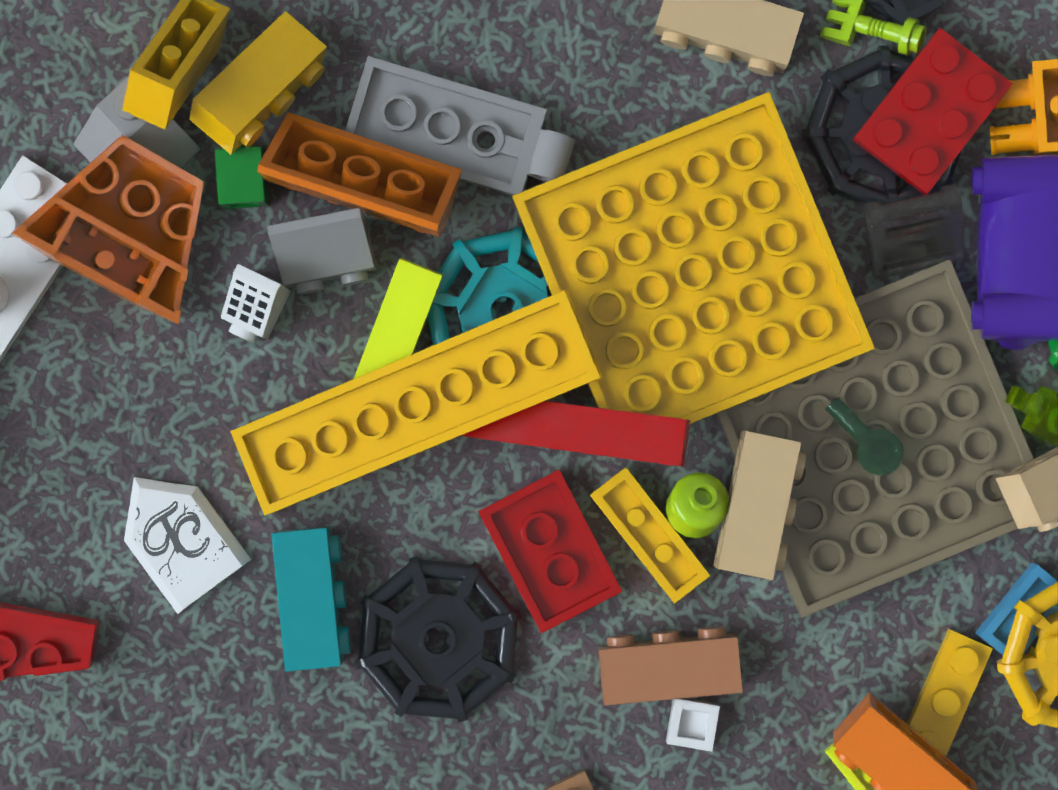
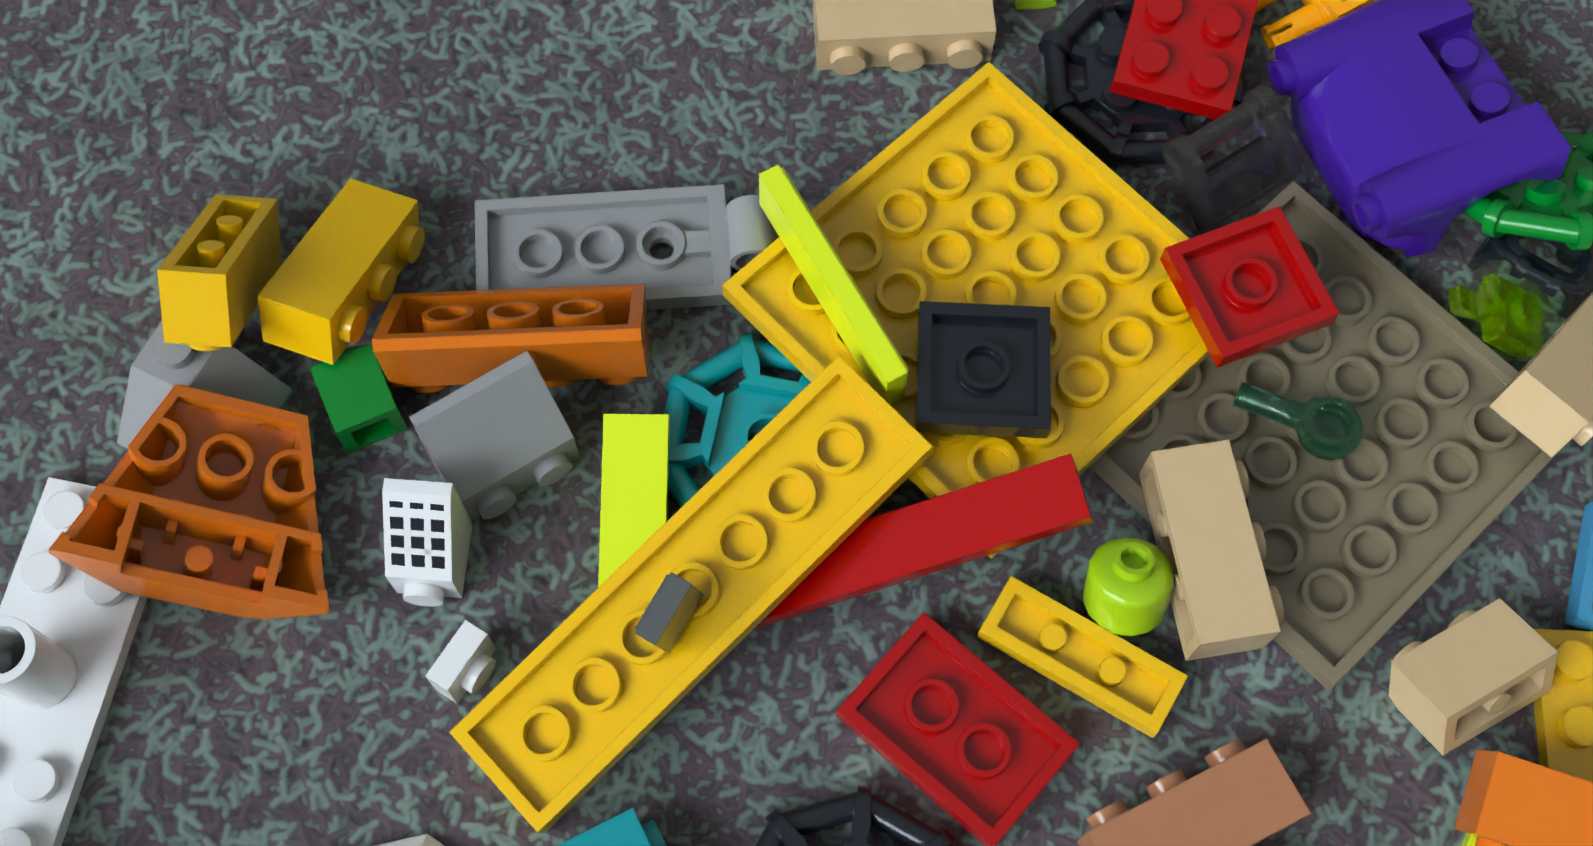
camera: 20 degrees left, 20 degrees down
none -> white plate [425,620,496,704]
none -> dark grey tile [635,572,704,654]
none -> neon yellow tile [759,164,909,404]
none -> black plate [915,301,1051,438]
none -> red plate [1160,206,1340,368]
none -> tan brick [1389,598,1558,756]

